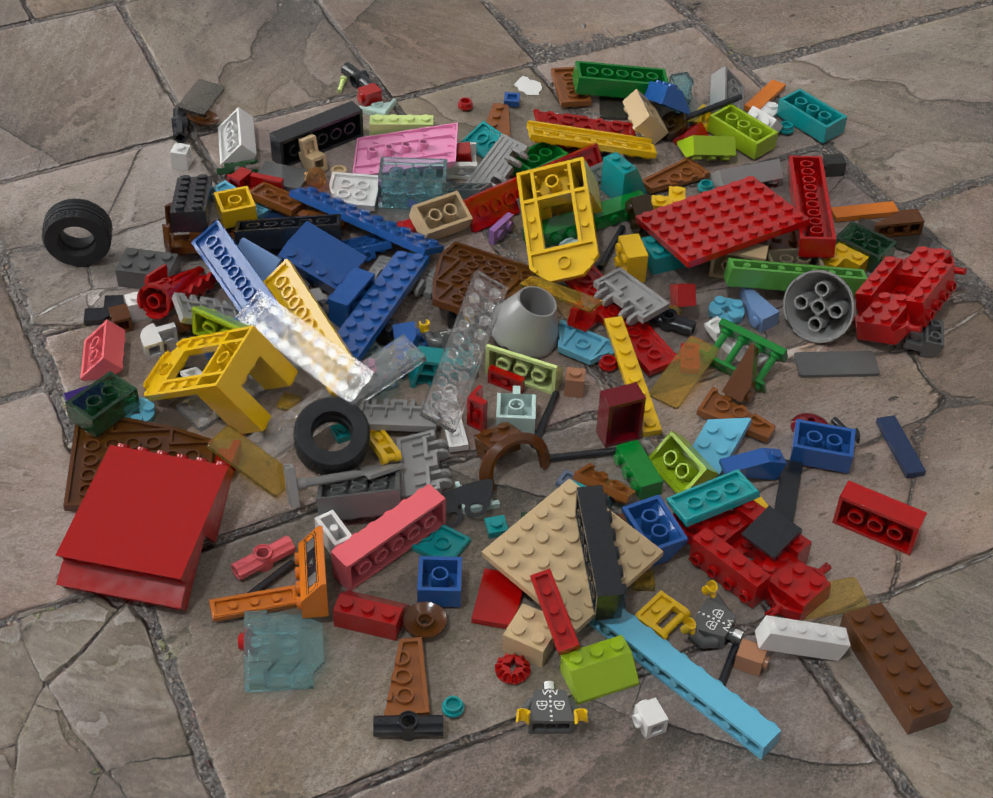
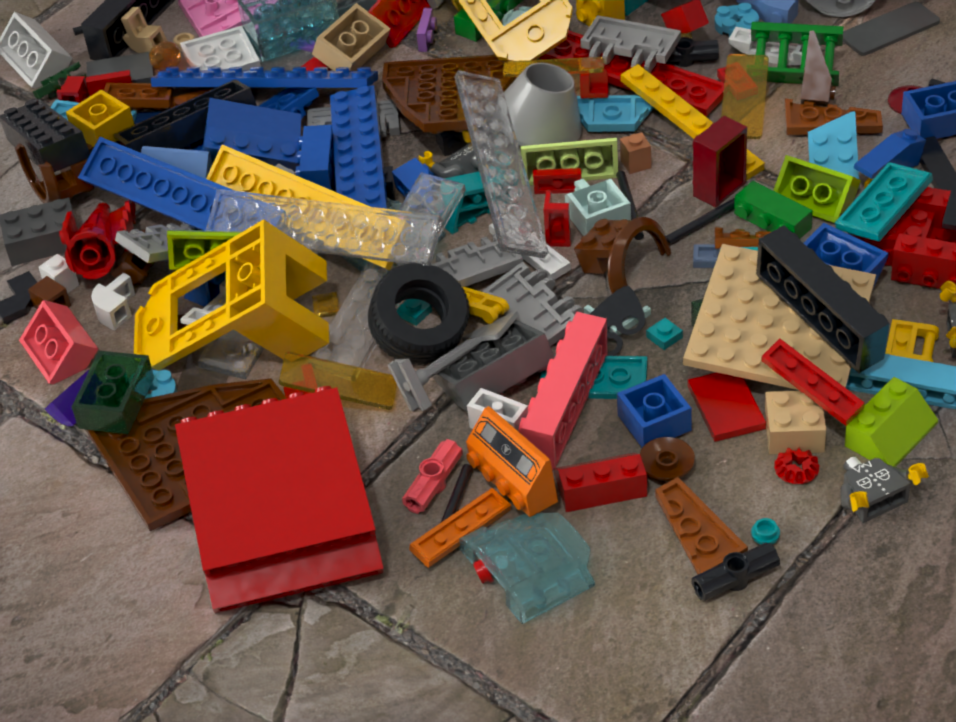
camera: 20 degrees left, 0 degrees up
red plate [599,355,618,372] -> none

